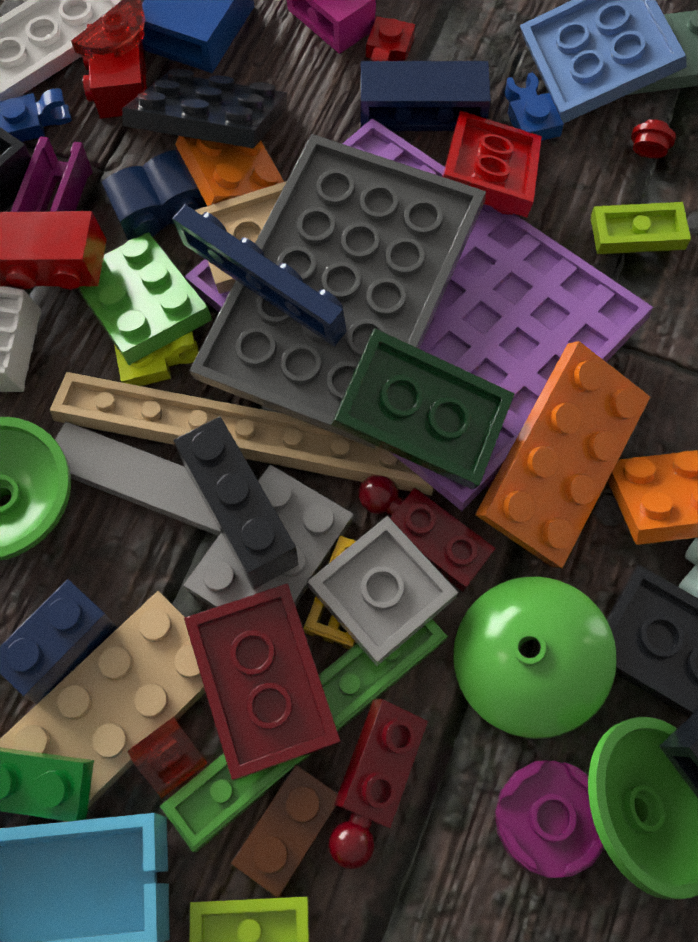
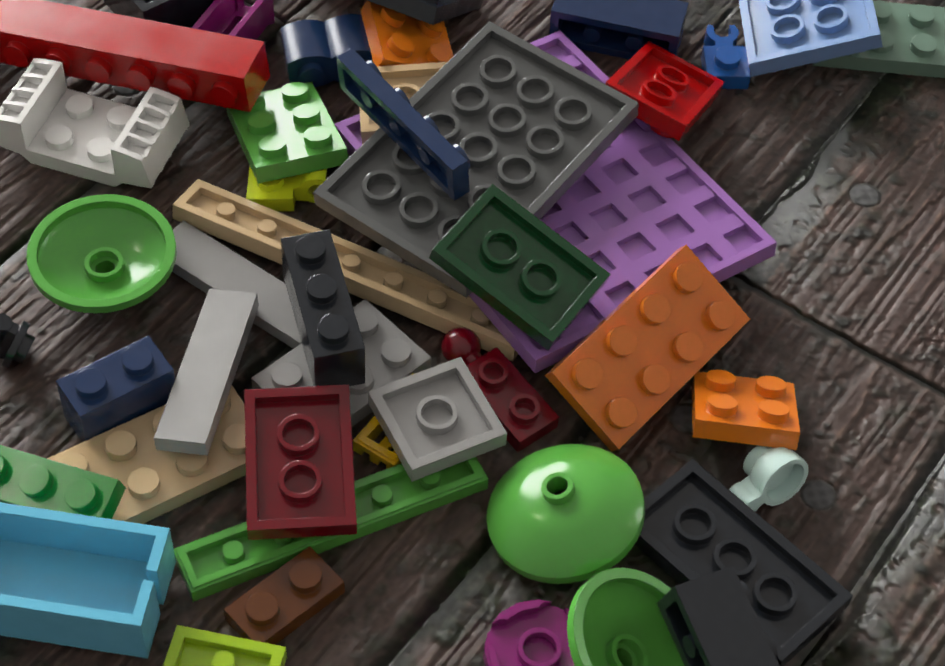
camera: 10 degrees right, 15 degrees down
clear red plate [127,717,208,798] -> none
dark red plate [329,699,428,869] -> none
lime plate [590,202,691,254] -> none
red plate [631,119,676,158] -> none
none -> light grey tile [154,289,259,456]

